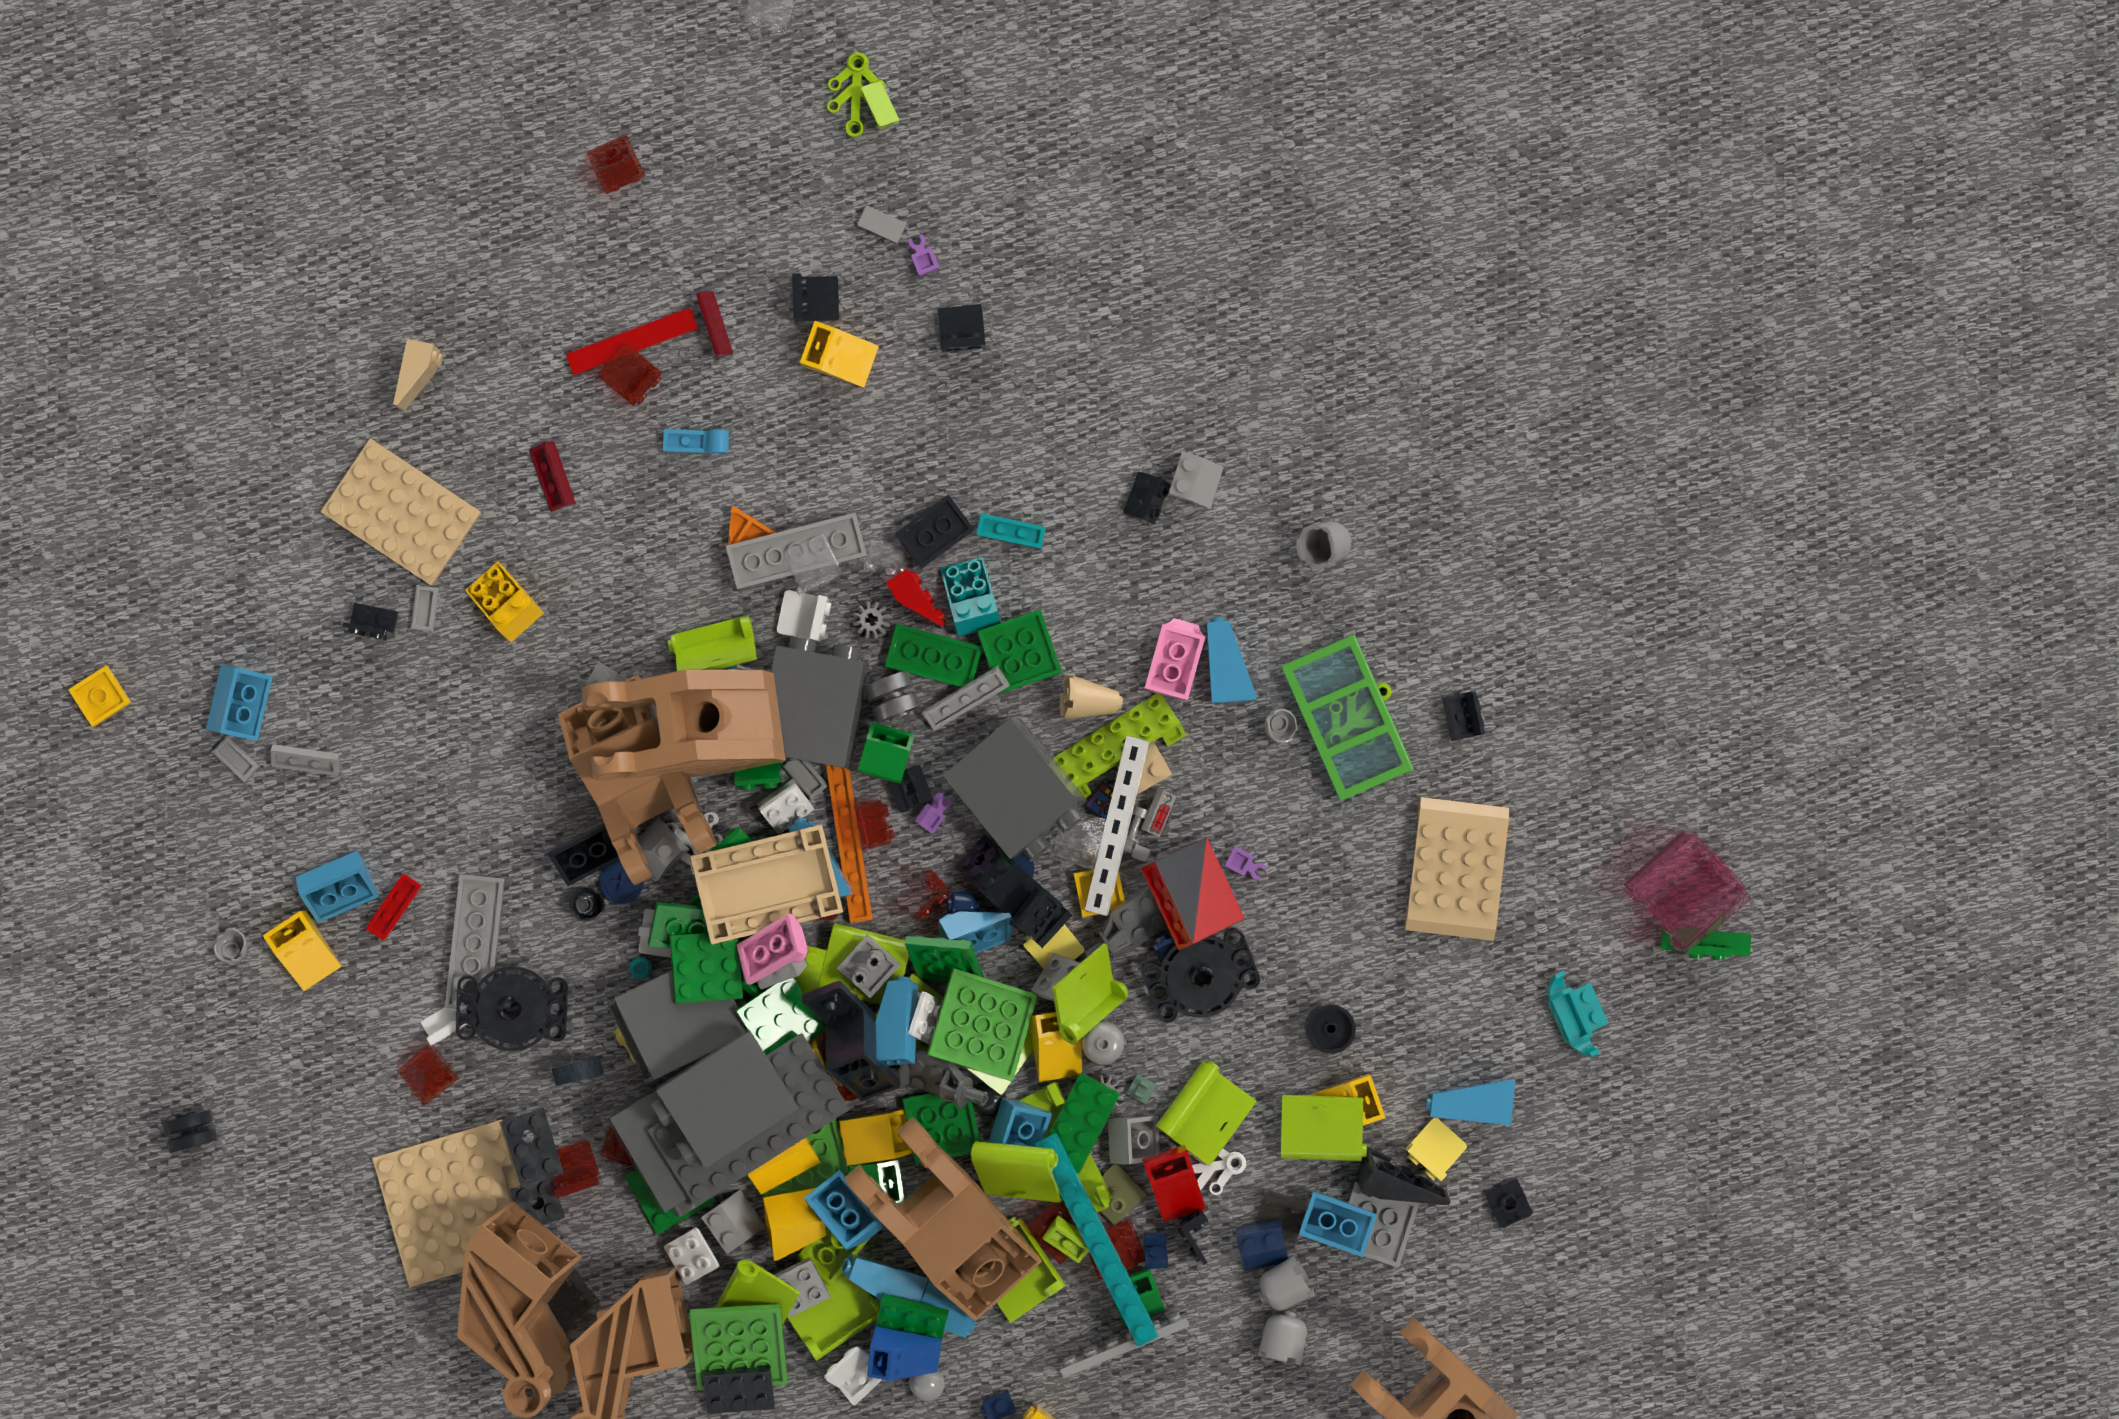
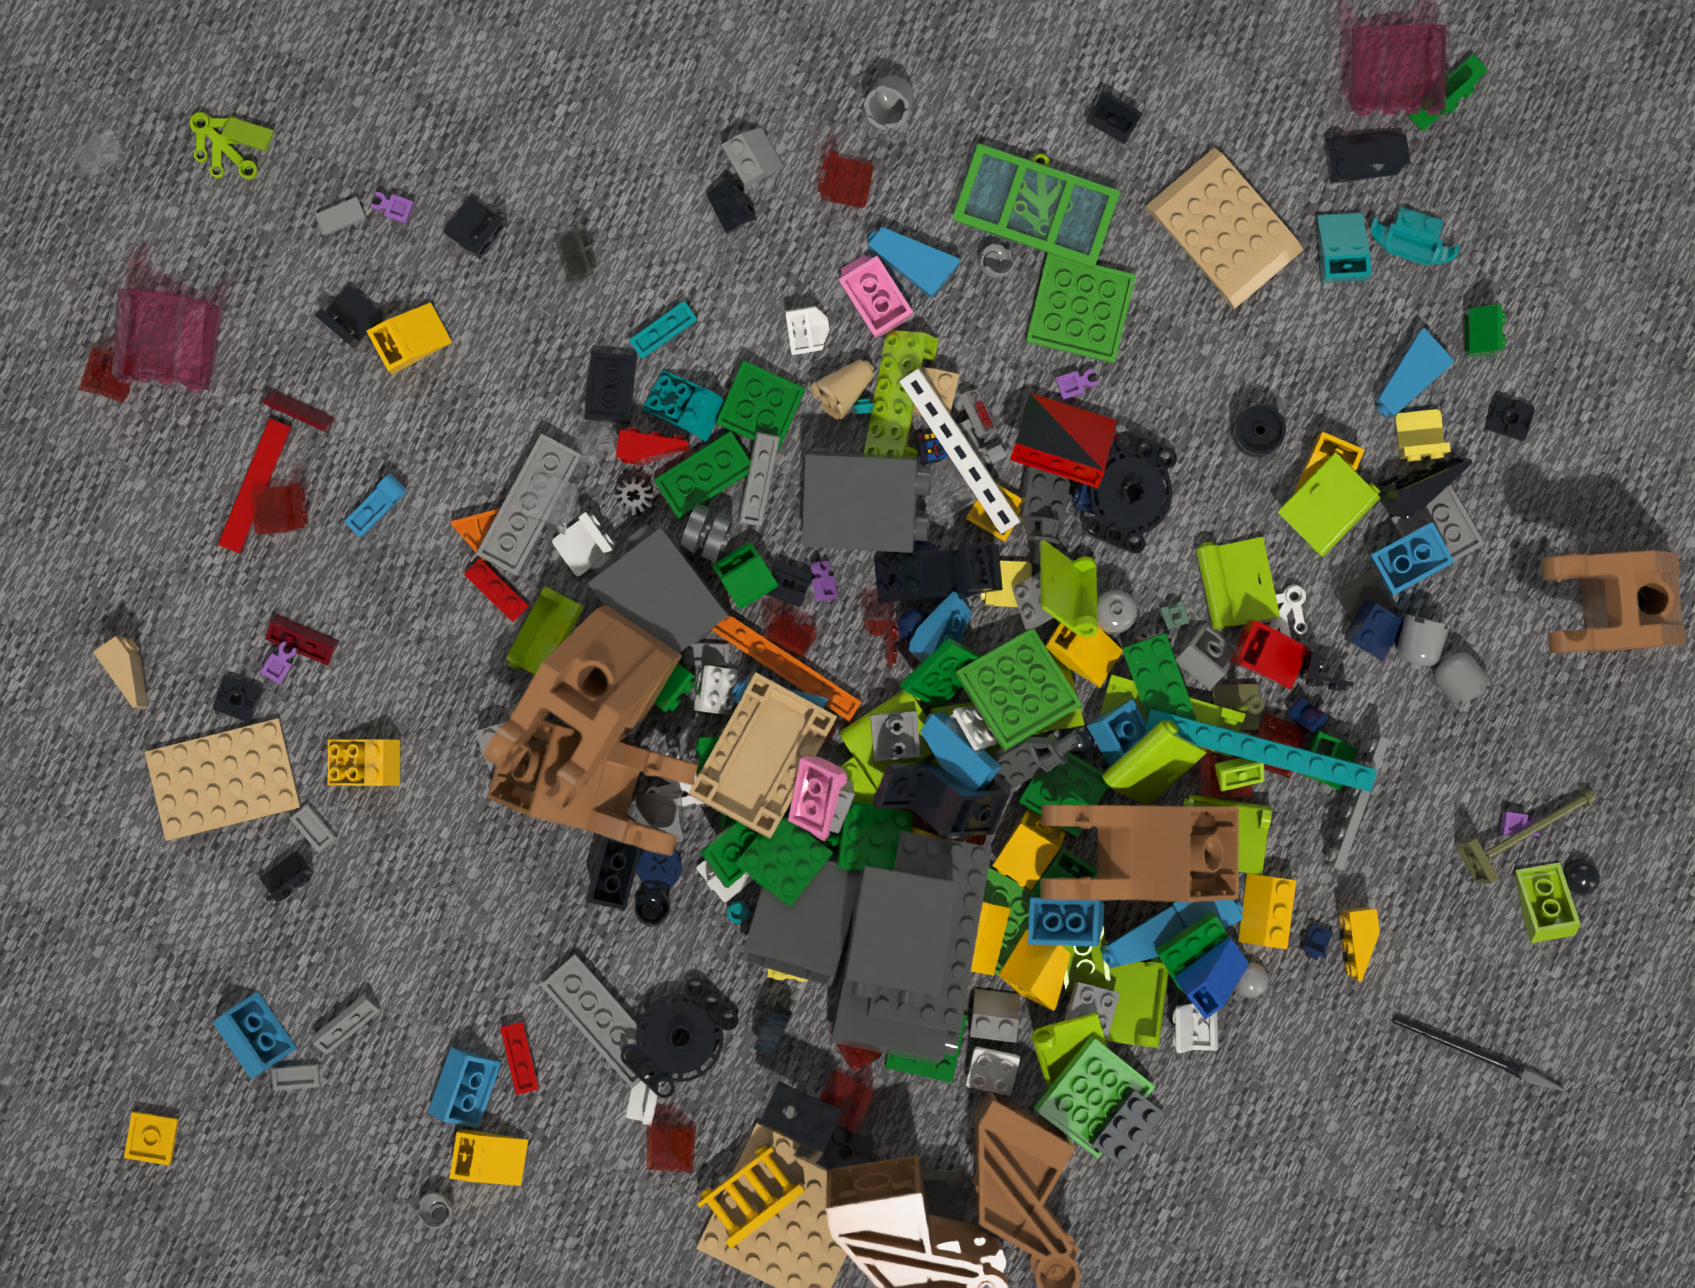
camera: 50 degrees left, 0 degrees up
none -> clear pink windscreen [112,288,221,393]
none -> black piece [213,675,263,723]
none -> medium lavender plate [260,641,298,684]
none -> red plate [464,558,529,623]
none -> clear smoke bracket [554,224,596,283]
none -> yellow fence [697,1144,805,1248]
none -> white slope [785,306,829,355]
none -> clear red bracket [817,150,874,208]
none -> teal plate [852,398,875,414]
none -> bright green plate [1026,253,1136,364]
none -> yellow slope [1238,873,1296,949]
none -> teal slope [1317,213,1372,283]
none -> black slope [1324,130,1410,184]
none -> green slope [1465,305,1506,357]

